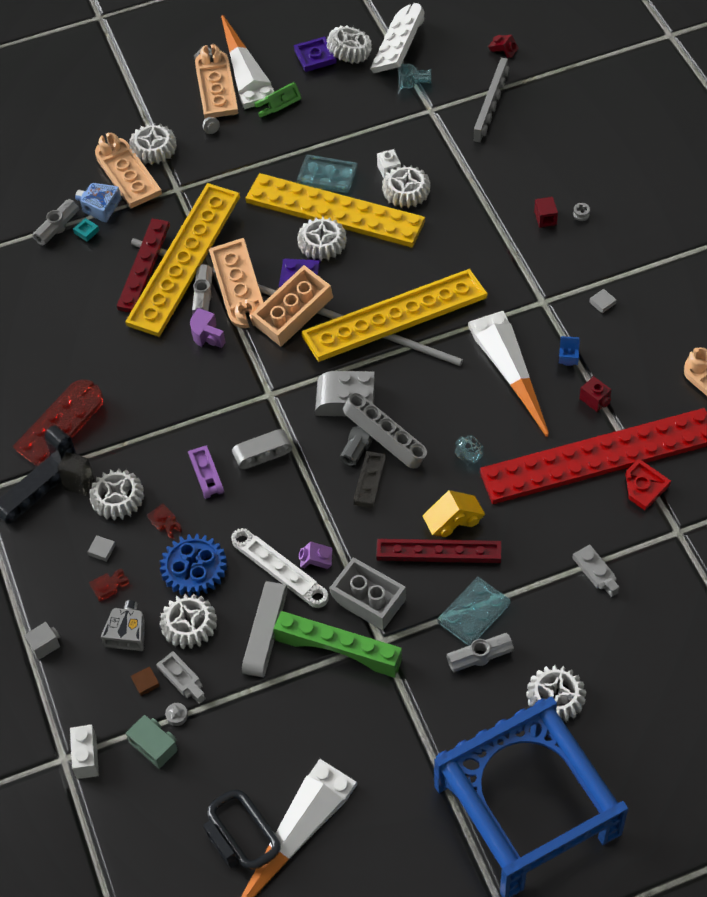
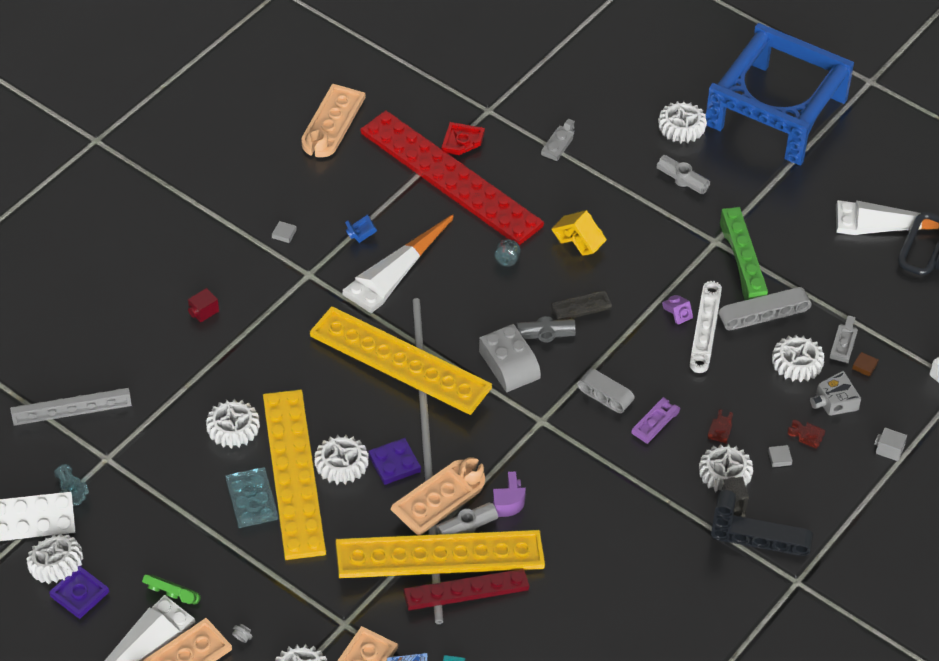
camera: 125 degrees left, 5 degrees down
clear red plate [13,379,103,467] -> none
sand green brick [126,715,178,769] -> none
blue gear [160,534,227,597] -> none
light grey tile [165,703,188,726] -> none
light nougat brick [251,265,333,347] -> none
light grey brick [329,557,406,630] -> none
light grey beam [343,393,427,469] -> none
dark red plate [376,539,501,563] -> none
white brick [377,149,401,179] -> none
clear light blue plate [437,577,511,646] -> none
light grey bush [573,203,590,221] -> none
dark red brick [579,376,612,412] -> none

